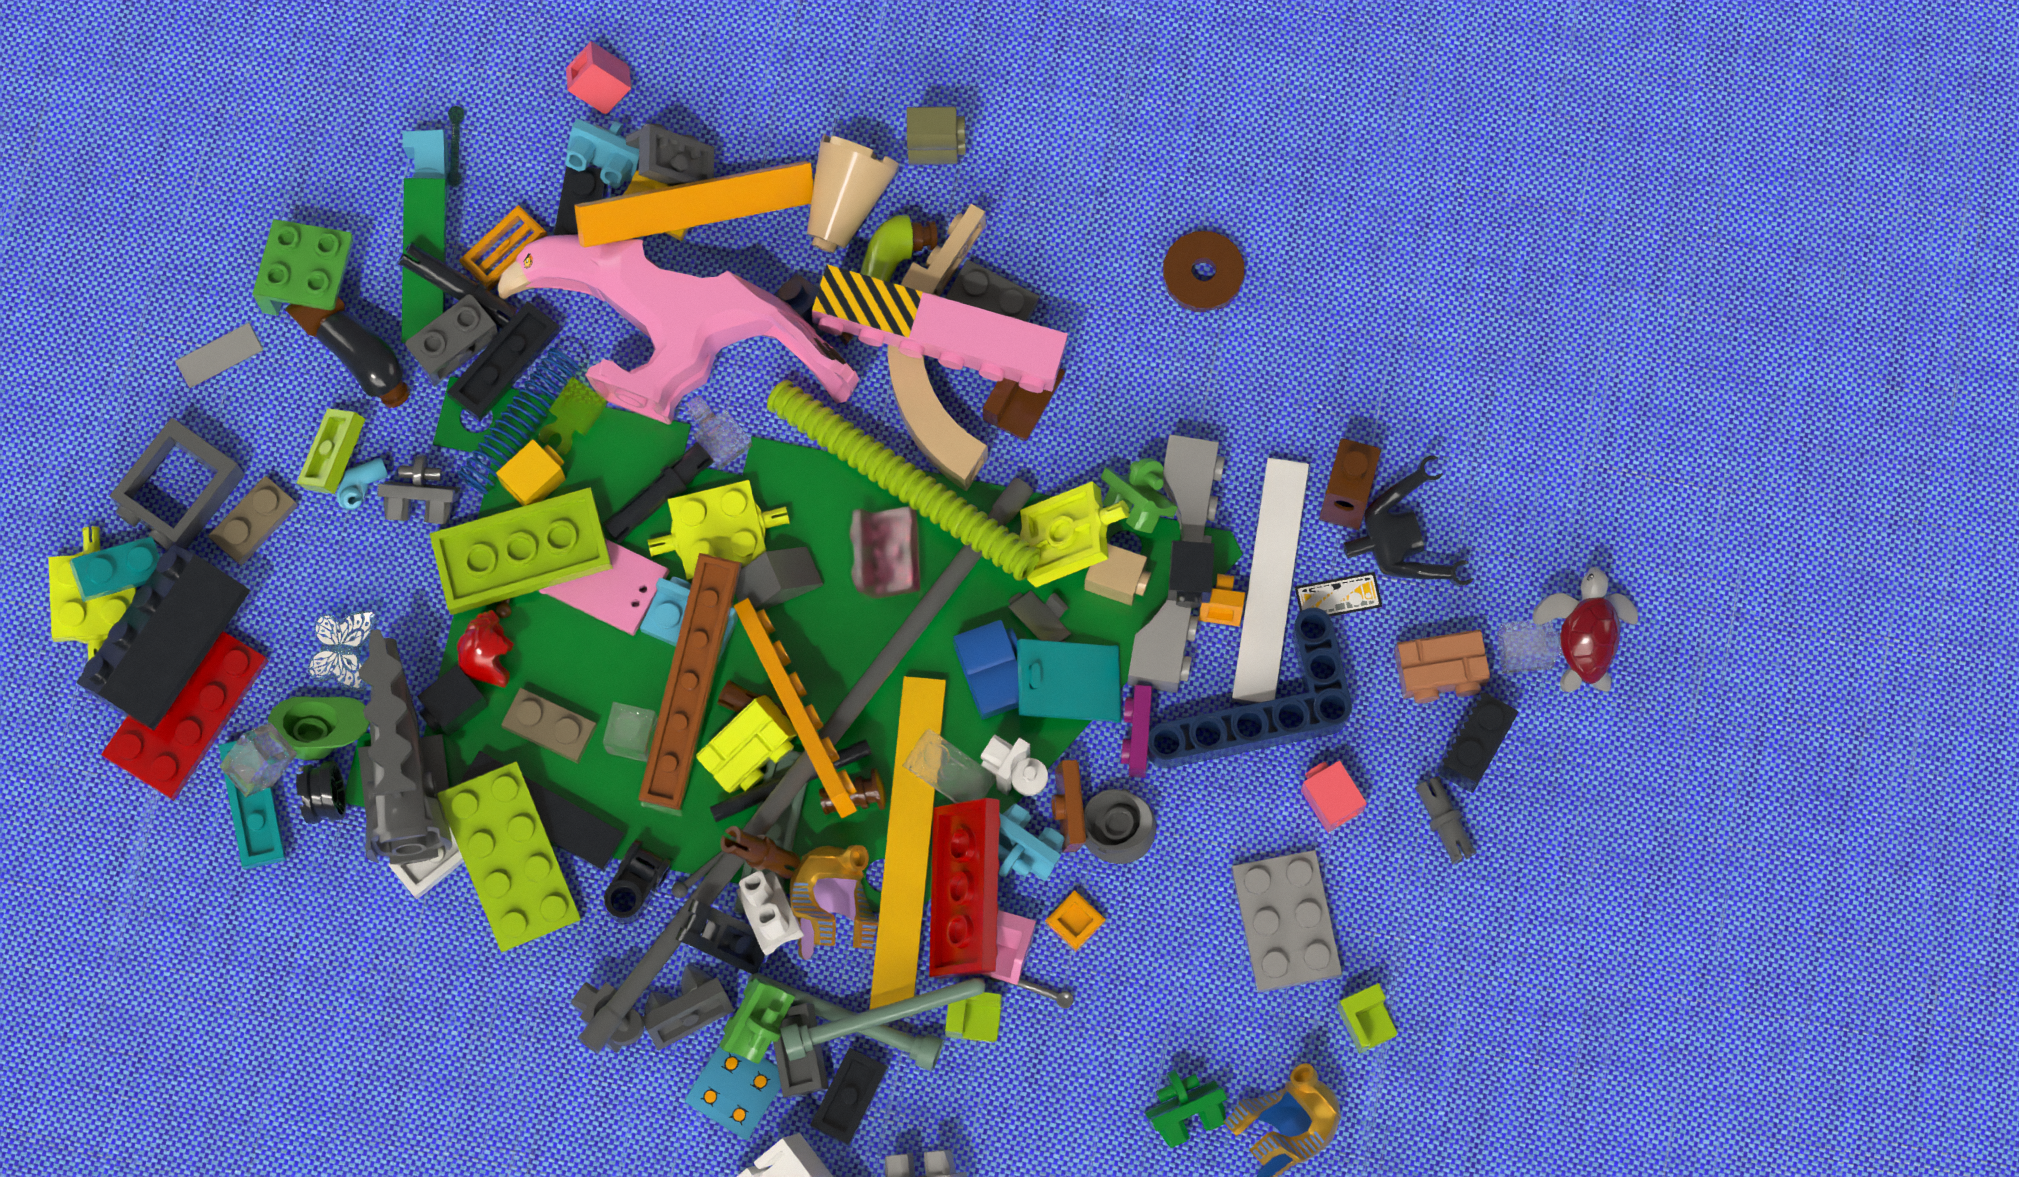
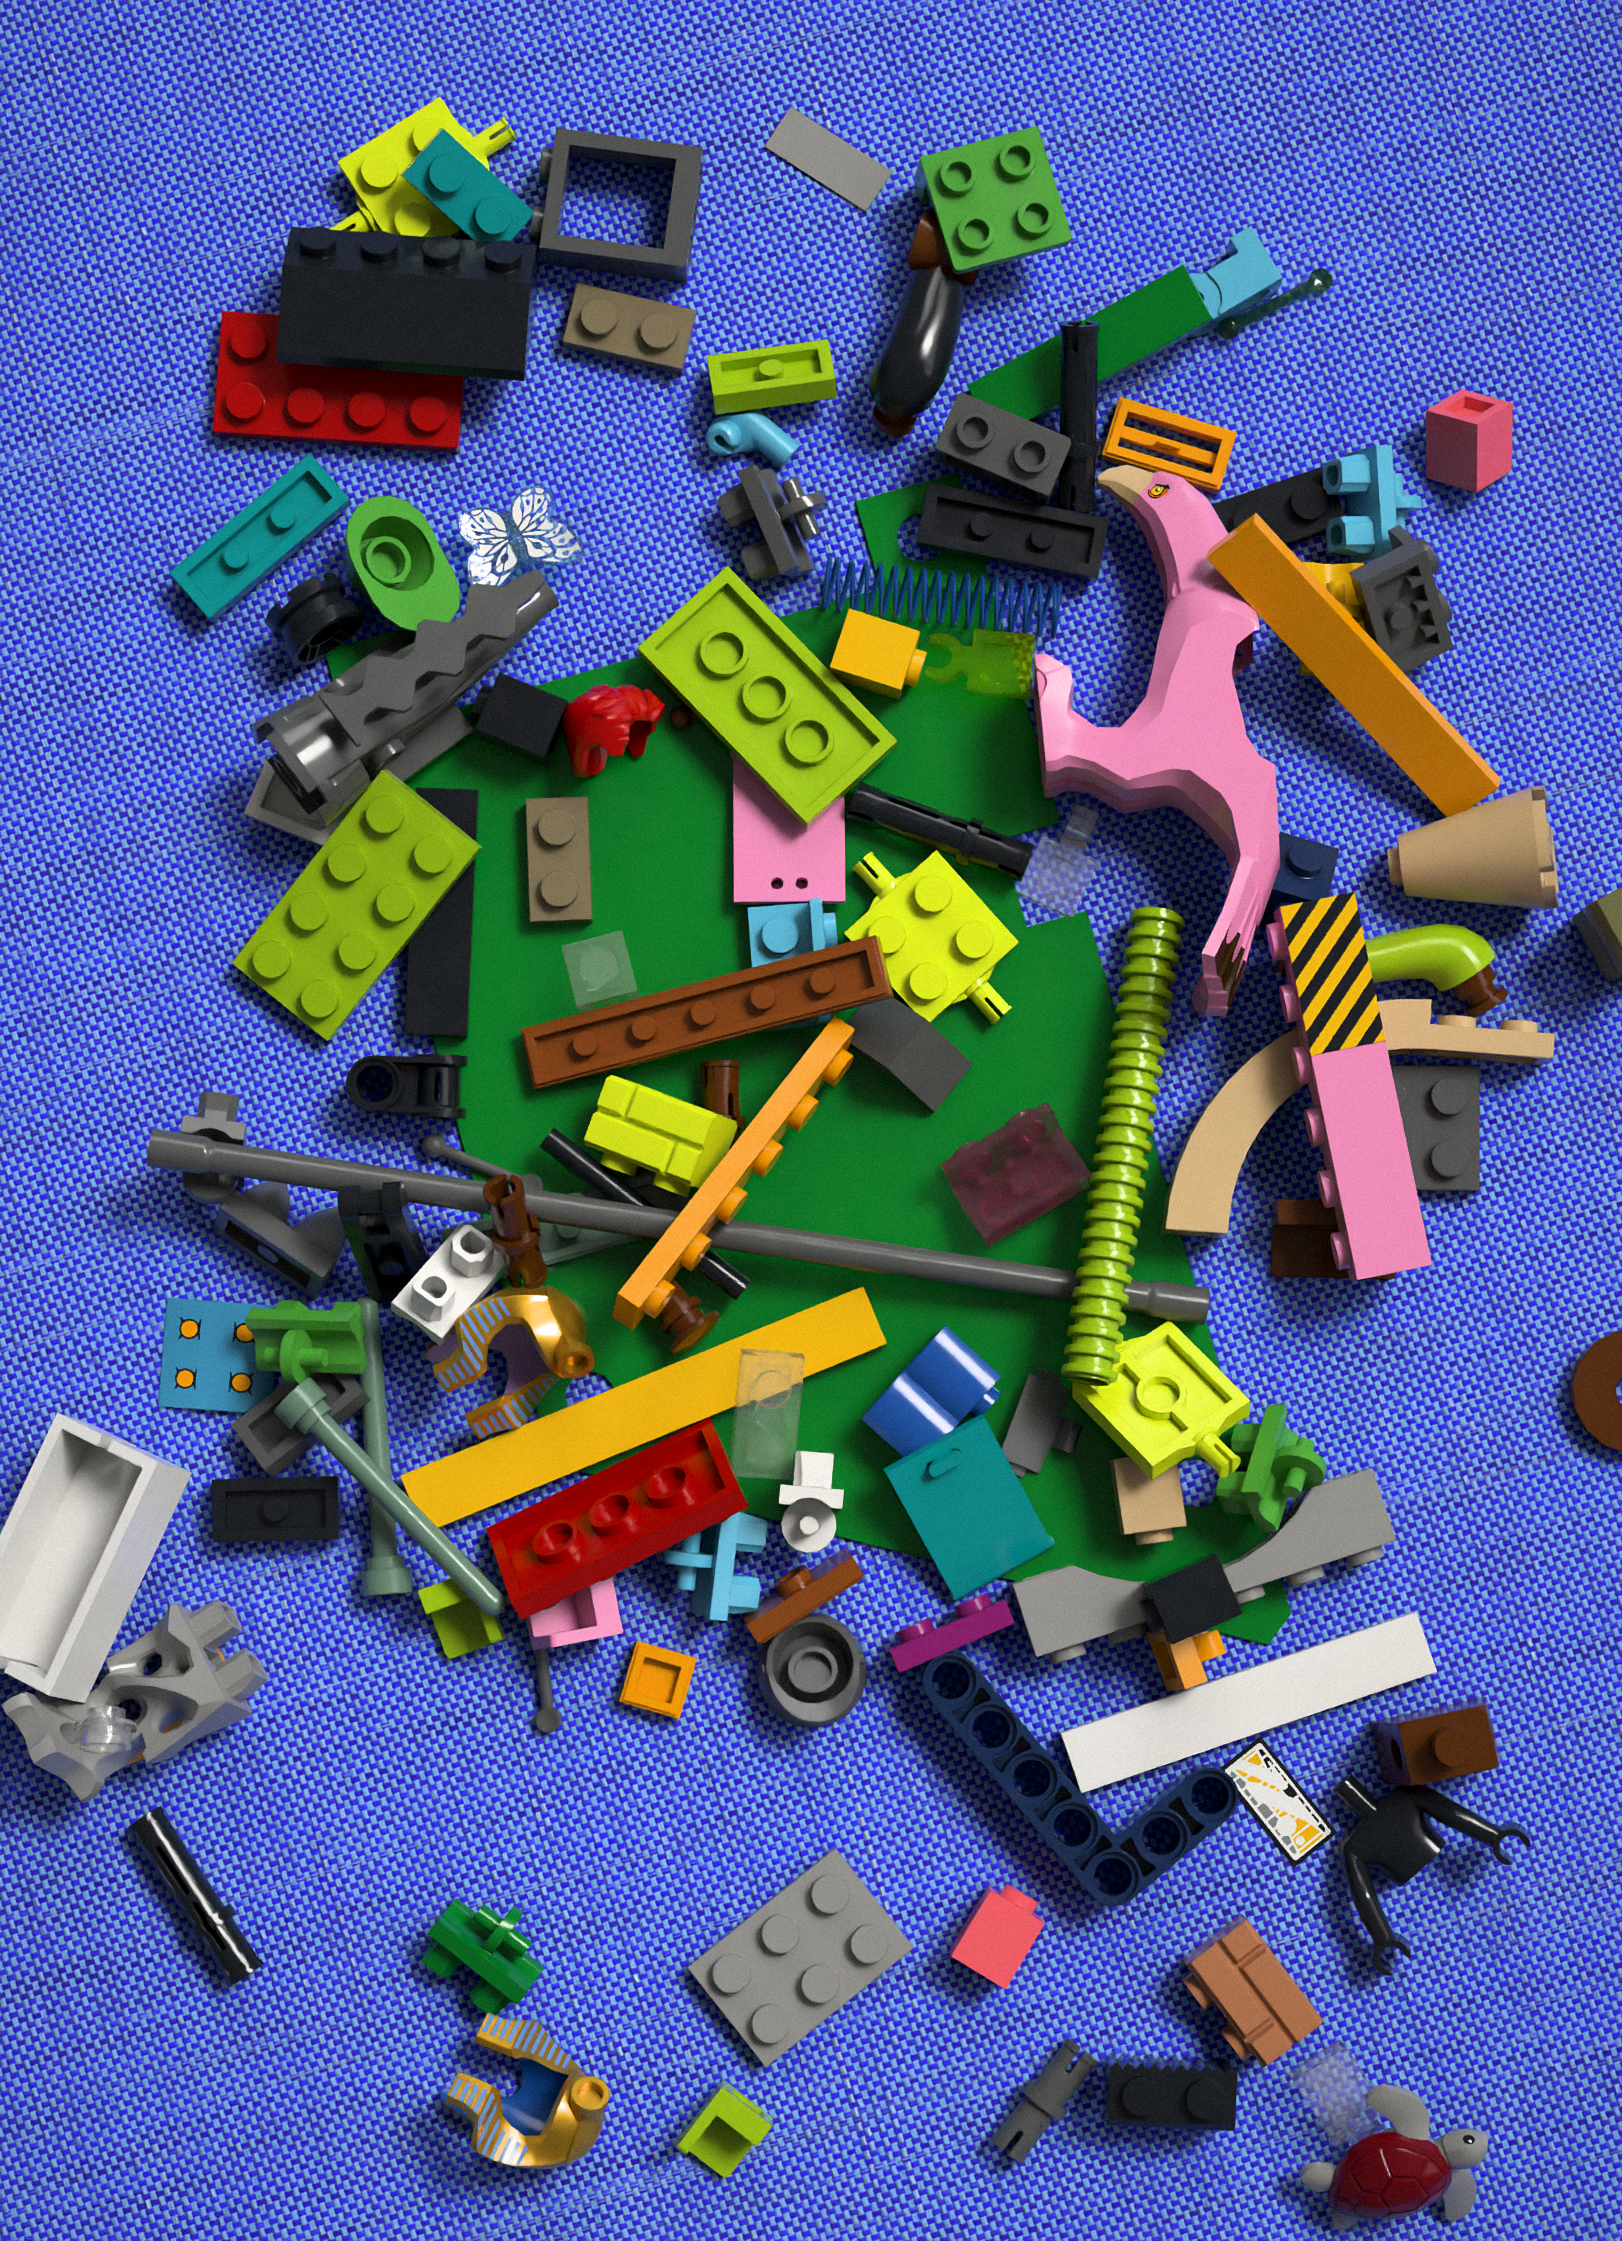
camera: 60 degrees right, 10 degrees up
clear brick [219,722,298,797] -> none

